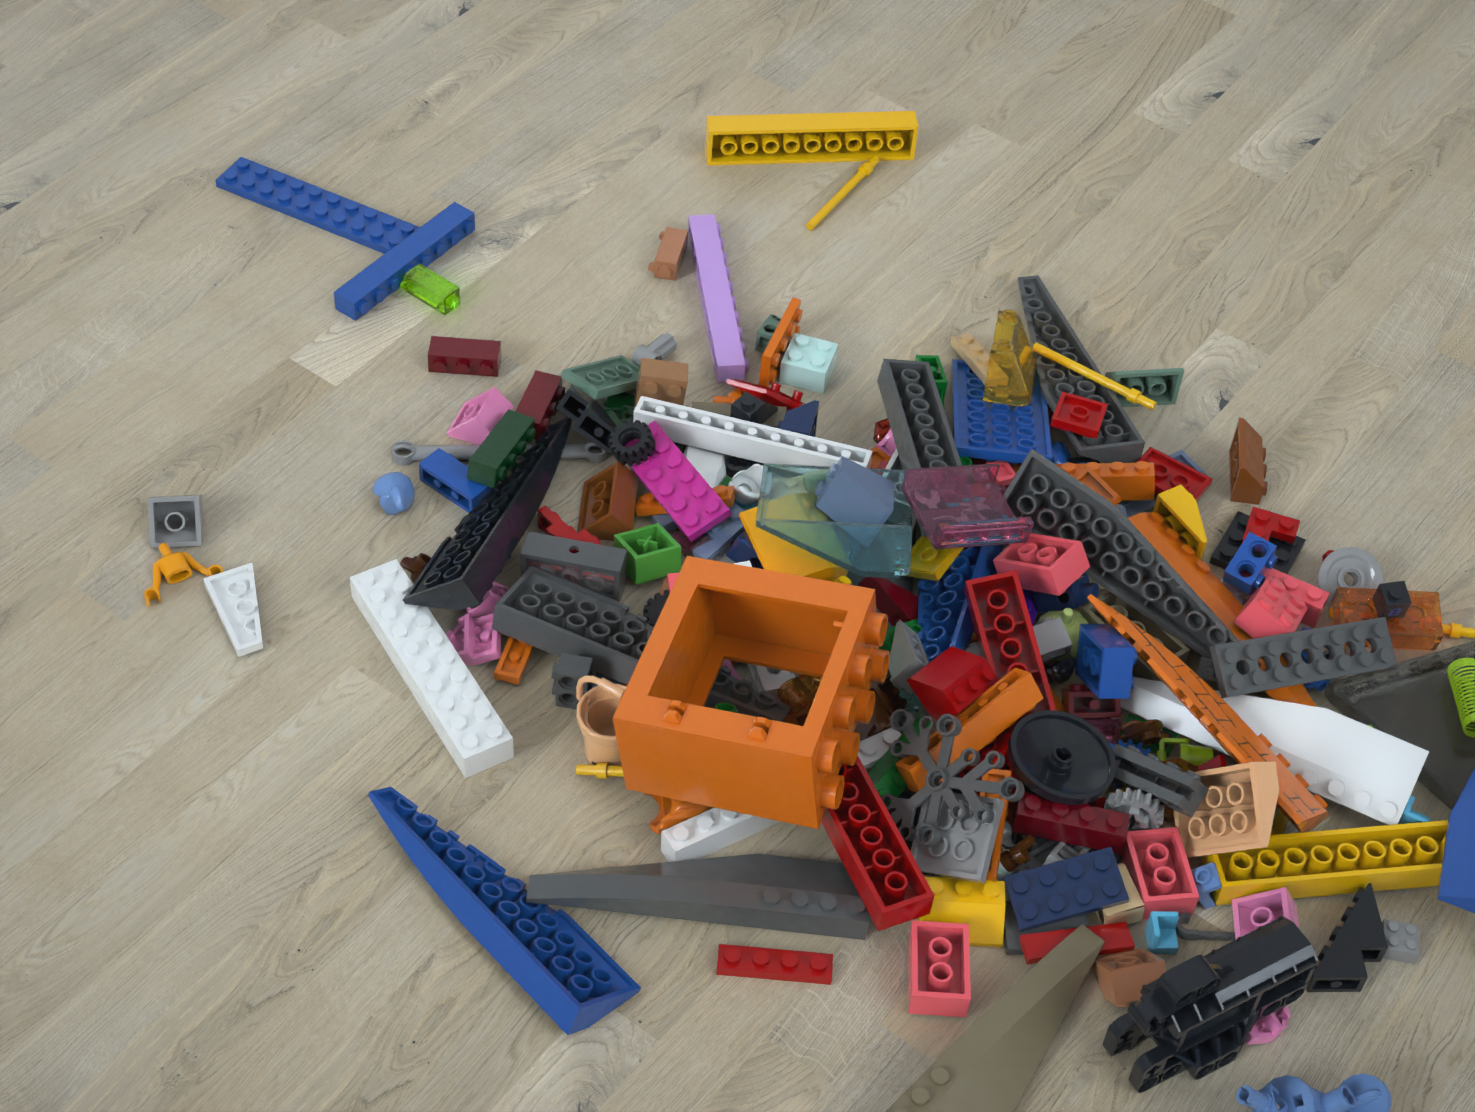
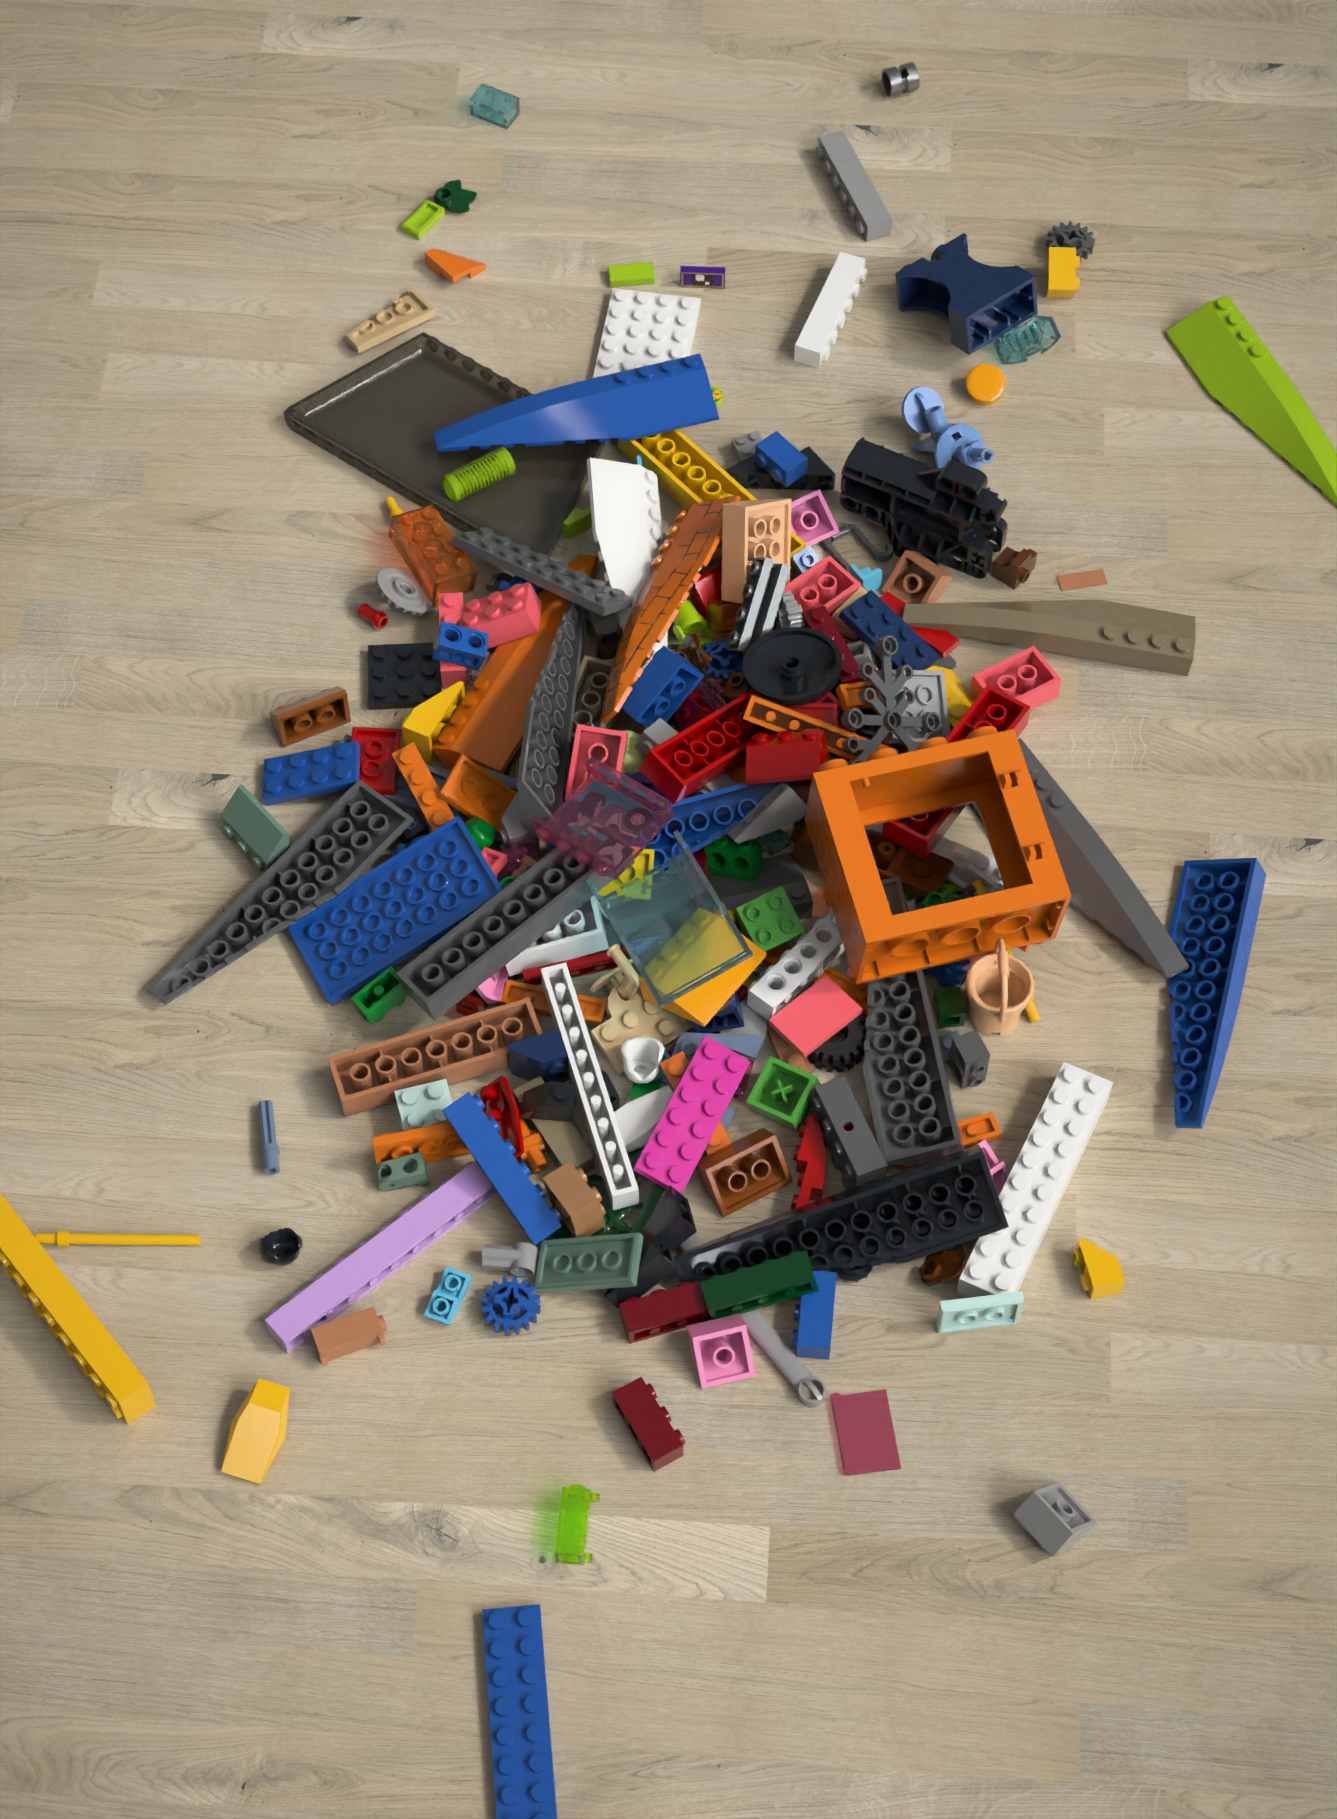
camera: 120 degrees left, 10 degrees up
light orange piece [144,543,223,607] -> none
white wing [203,563,263,657] -> none
blue brick [334,202,475,321] -> none
medium blue hair [372,472,415,515] -> none
black tyre [609,420,656,466] -> none
red plate [716,944,833,985] -> none
sand blue slope [815,456,895,546] -> none
tan plate [950,334,1009,387] -> none
clear yellow windscreen [983,309,1036,406] -> none
yellow bar [1032,342,1157,411] -> none
red plate [1050,391,1108,439] -> none
red plate [1241,507,1300,544] -> none
black brick [1372,581,1412,620] -> none
none -> yellow piece [221,1378,290,1485]
none -> sand blue axle [258,1100,280,1175]
none -> black hair [259,1228,303,1266]
none -> blue plate [262,741,360,806]
none -> nougat brick [327,997,543,1117]
none -> medium azure slope [424,1267,473,1325]
none -> blue brick [442,1092,562,1245]
none -> blue gear [481,1276,541,1336]
none -> blue brick [755,431,808,487]
none -> clear pink piece [830,1390,901,1476]
none -> light aqua tile [936,1291,1024,1333]
none -> reddish brown brick [991,547,1037,590]
none -> yellow slope [1073,1239,1125,1300]

